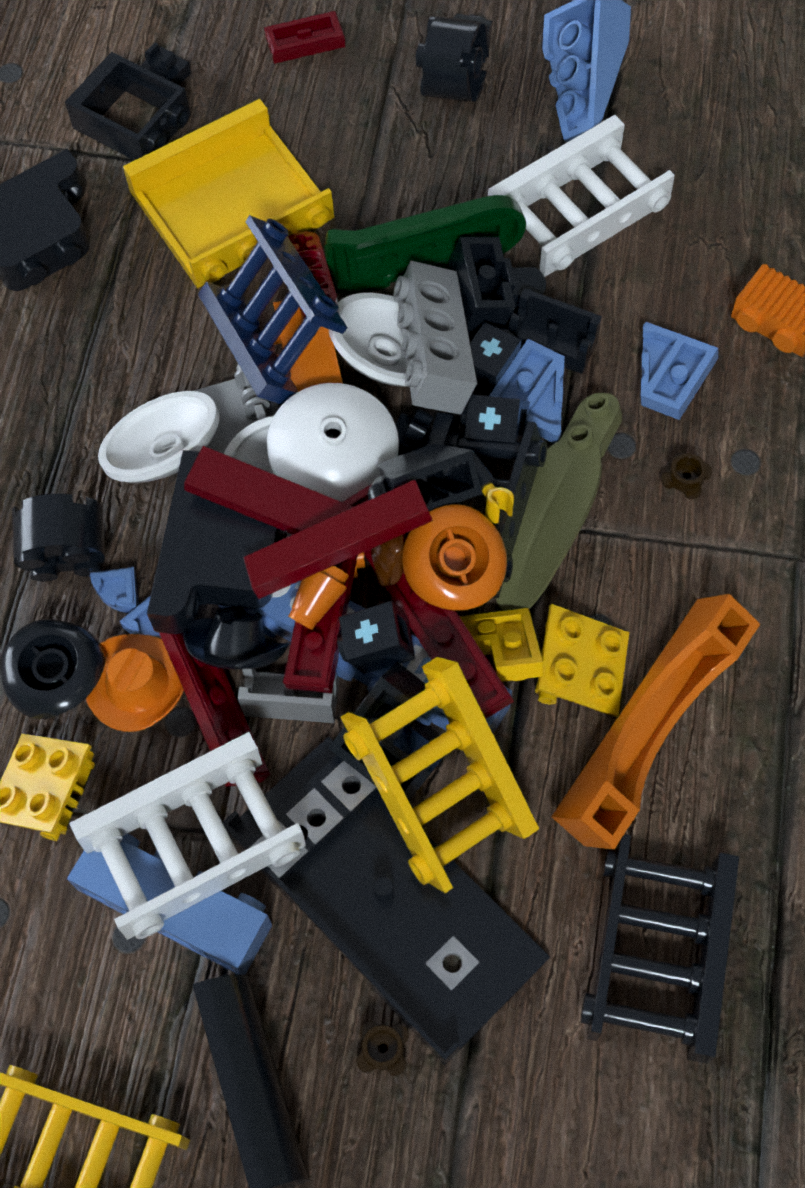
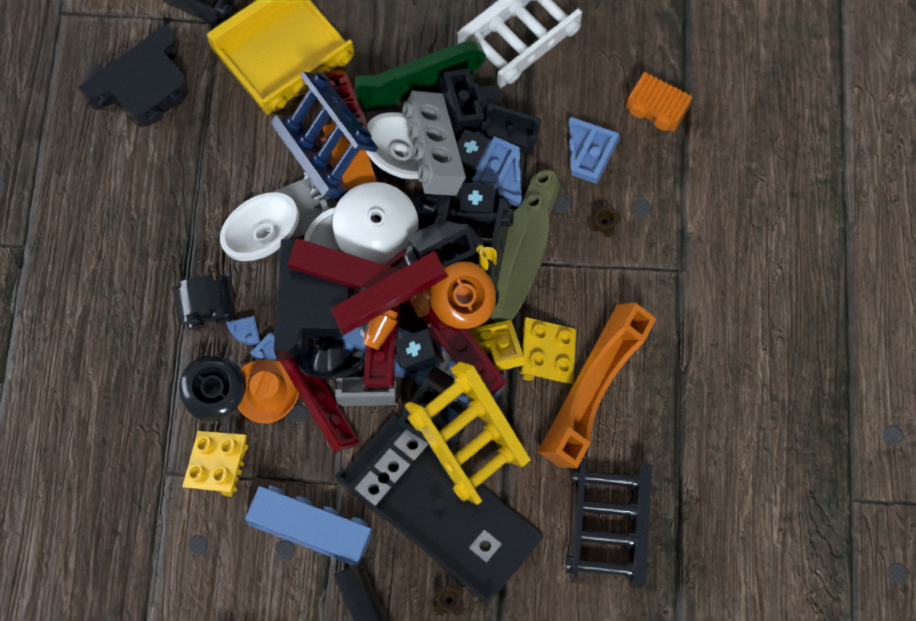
camera: 10 degrees left, 5 degrees up
white fence [69,732,306,940] -> none

